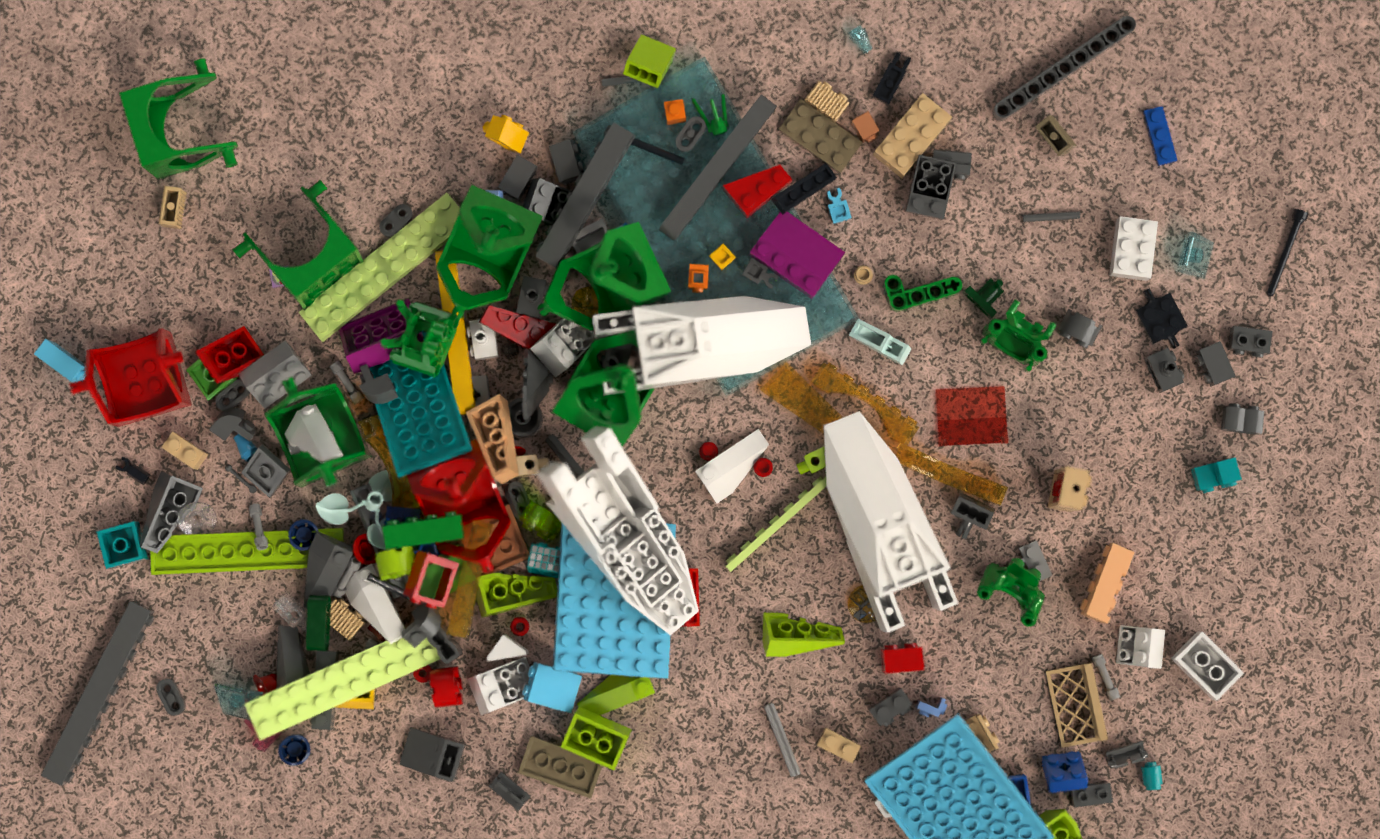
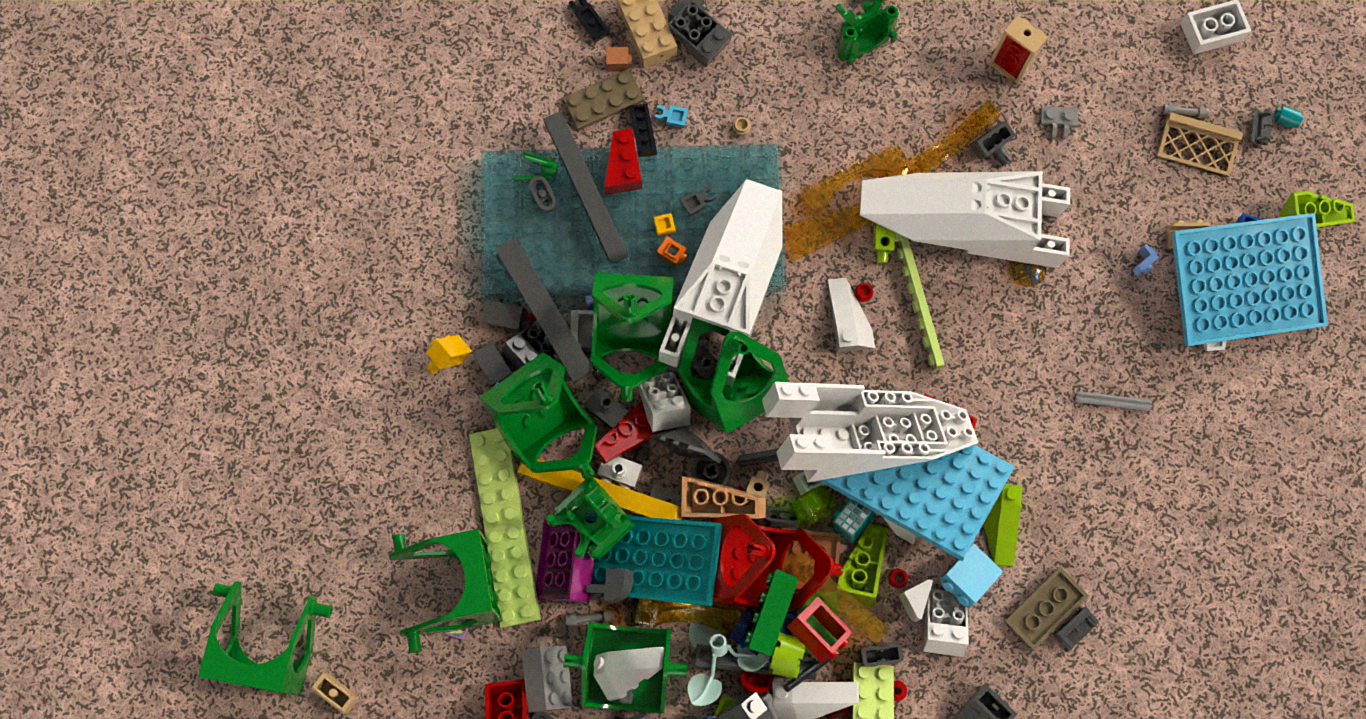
camera: 65 degrees left, 10 degrees down
dark grey plate [380,204,413,237] -> none
dark grey brick [401,602,441,648] -> none
red brick [430,666,463,708] -> none
dark grey hinge [489,772,531,811] -> none
lime brick [561,706,632,770] -> none
clear yellow dish [571,287,598,318] -> none
dark grey bar [602,76,641,87] -> none
lime brick [623,34,676,88] -> none
black bar [631,138,685,166] -> none
orange brick [664,99,686,125] -> none
red plate [699,442,719,461] -> none
magenta slope [749,212,846,299] -> none
lime wedge [762,612,845,657] -> none
tan brick [805,81,849,123] -> none
tan brick [817,727,861,763] -> none
clear light blue cone [848,25,873,54] -> none
light aqua slope [849,319,911,365] -> none
dark grey brick [868,688,913,727] -> none
red brick [880,643,924,674] -> none
green beam [883,275,962,312] -> none
clear red piece [936,386,1009,447] -> none
dark green piece [963,278,1004,319] -> none
green piece [977,558,1045,627] -> none
blue brick [1042,751,1088,793] -> none
dark grey brick [1069,781,1113,808] -> none
light nougat wedge [1080,543,1135,624] -> none
white slope [1116,625,1165,669] -> none
none -> dark grey hinge [1053,607,1099,651]

